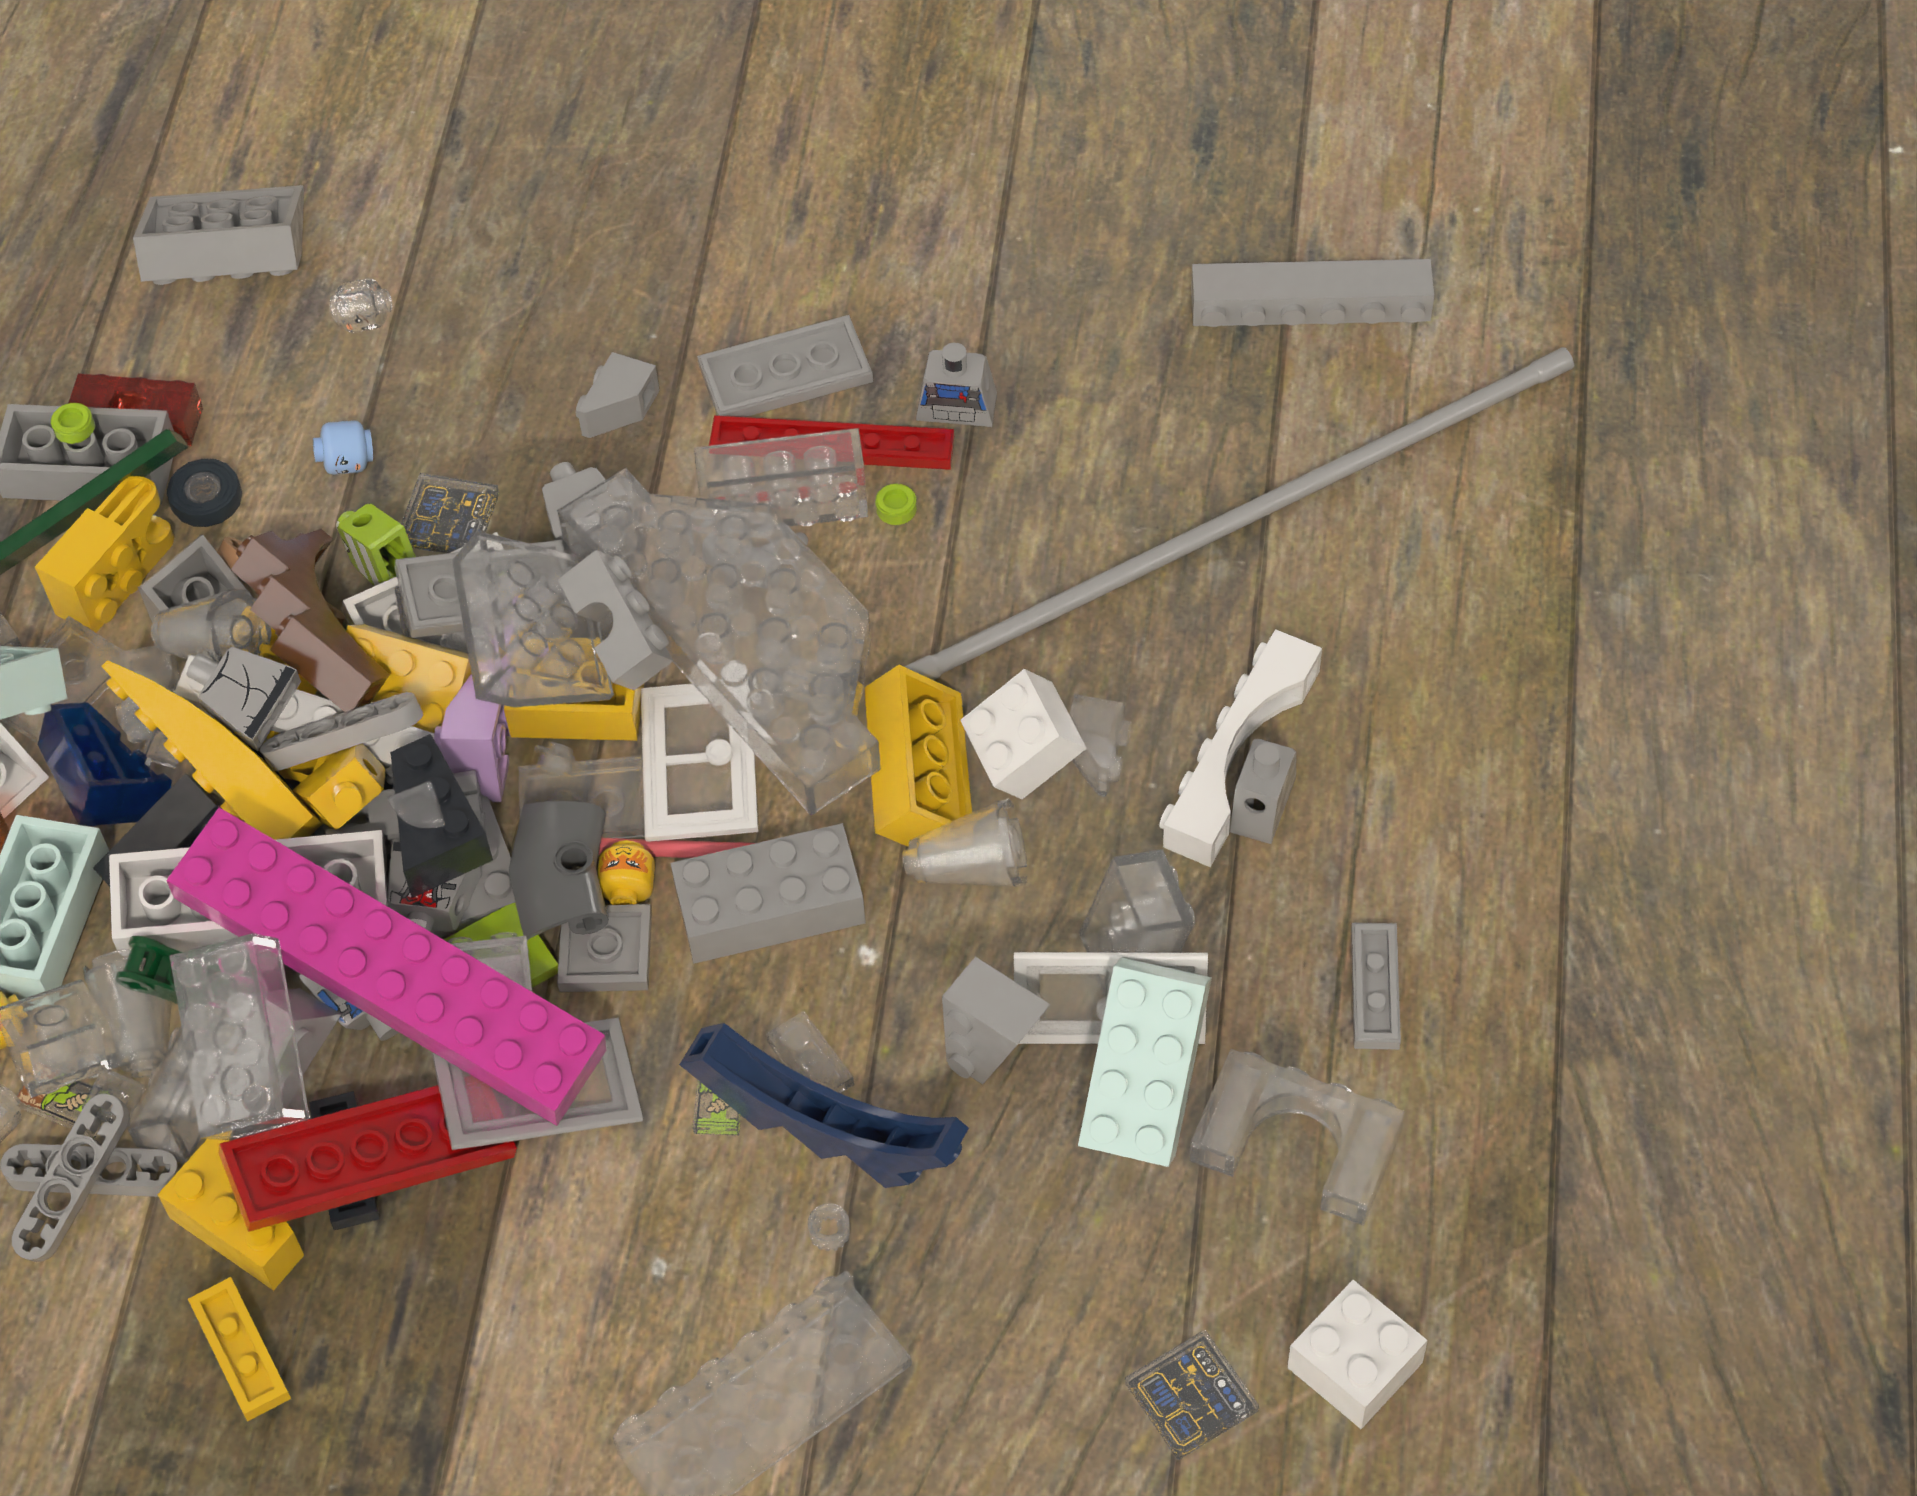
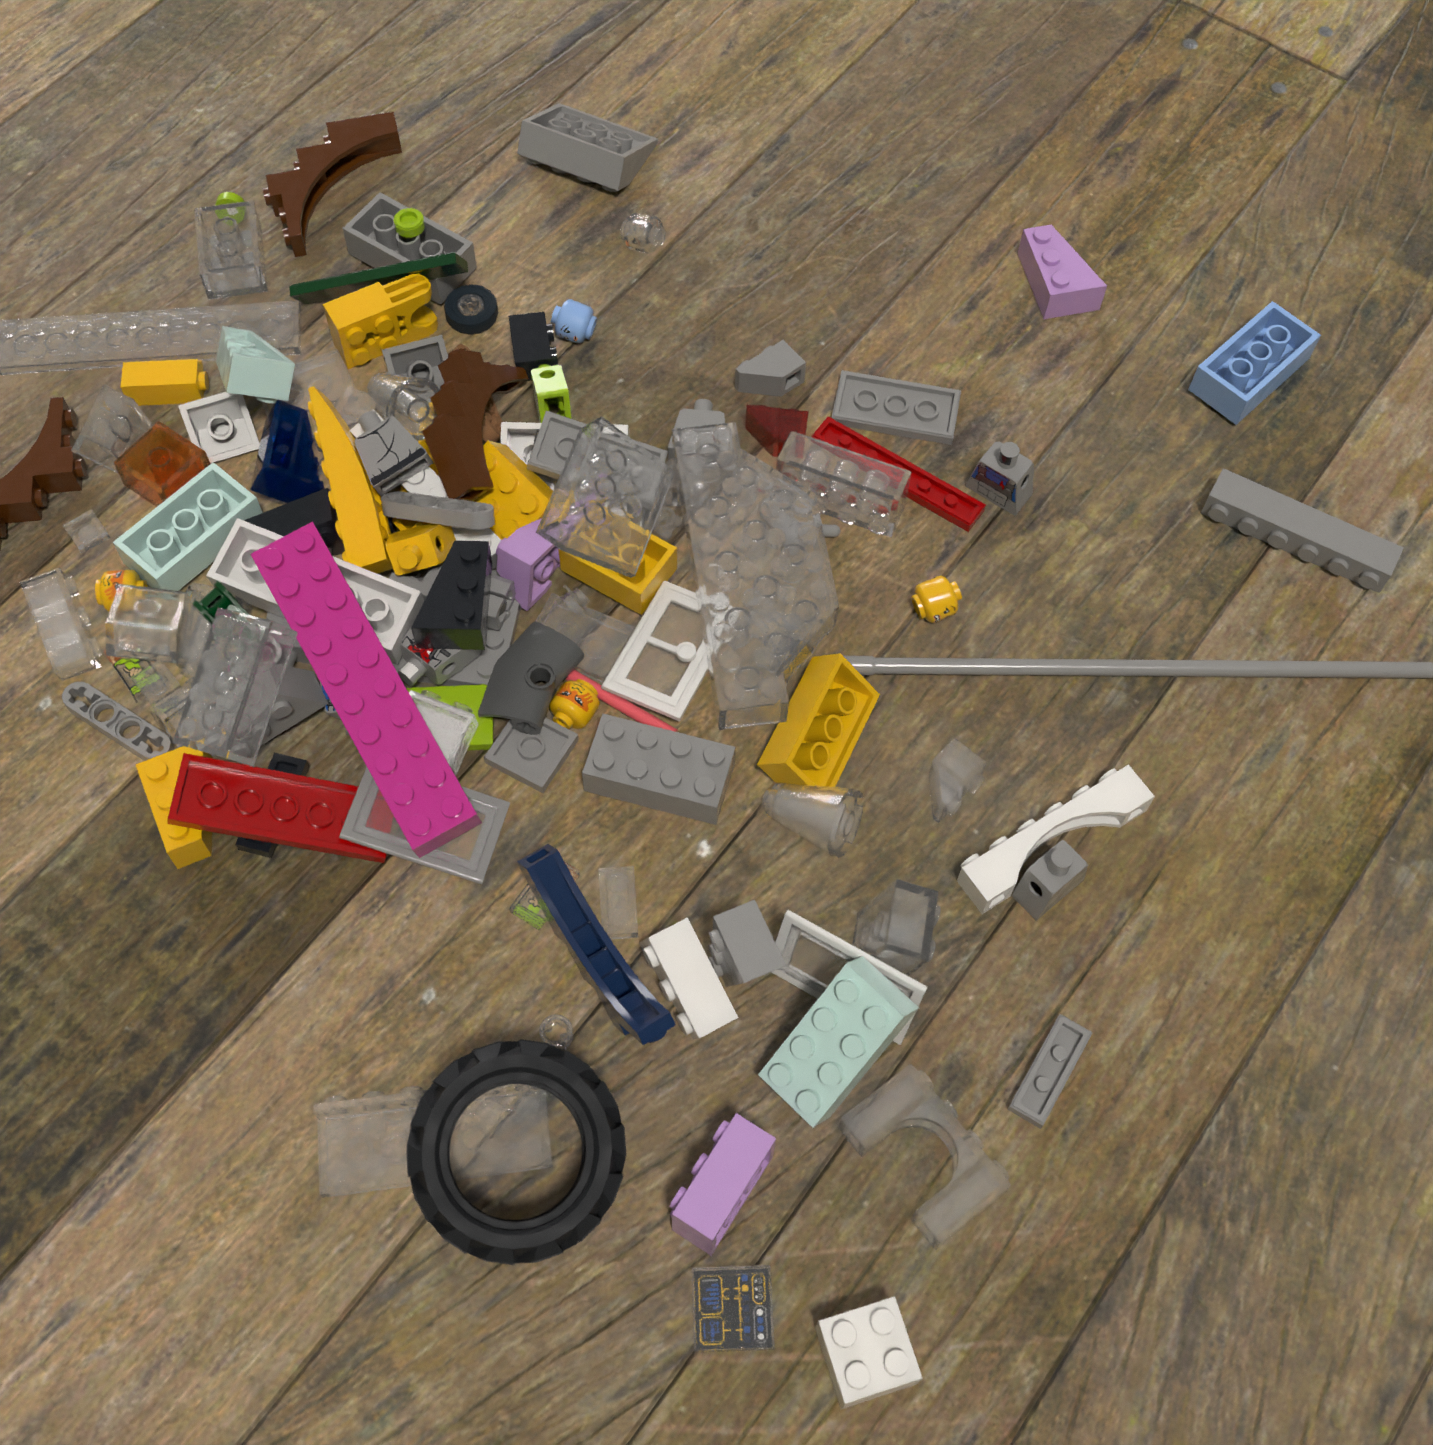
camera: 25 degrees right, 5 degrees up
light grey beam [12,1094,129,1262] -> none
clear red arch [68,373,203,446] -> none
yellow plate [188,1277,291,1422] -> none
clear tile [387,781,445,828] -> none
clear tile [401,473,500,553] -> none
light grey arch [558,550,673,690] -> none
lime tile [875,484,917,525] -> none
white brick [960,669,1087,799] -> none
none -> black tyre [406,1039,626,1265]
none -> black brick [508,312,558,381]
none -> white wedge [639,917,738,1039]
none -> lavender brick [670,1113,776,1256]
none -> clear red slope [745,404,809,460]
none -> yellow head [911,575,962,623]
none -> lavender wedge [1018,225,1107,319]
none -> light blue brick [1188,301,1321,425]

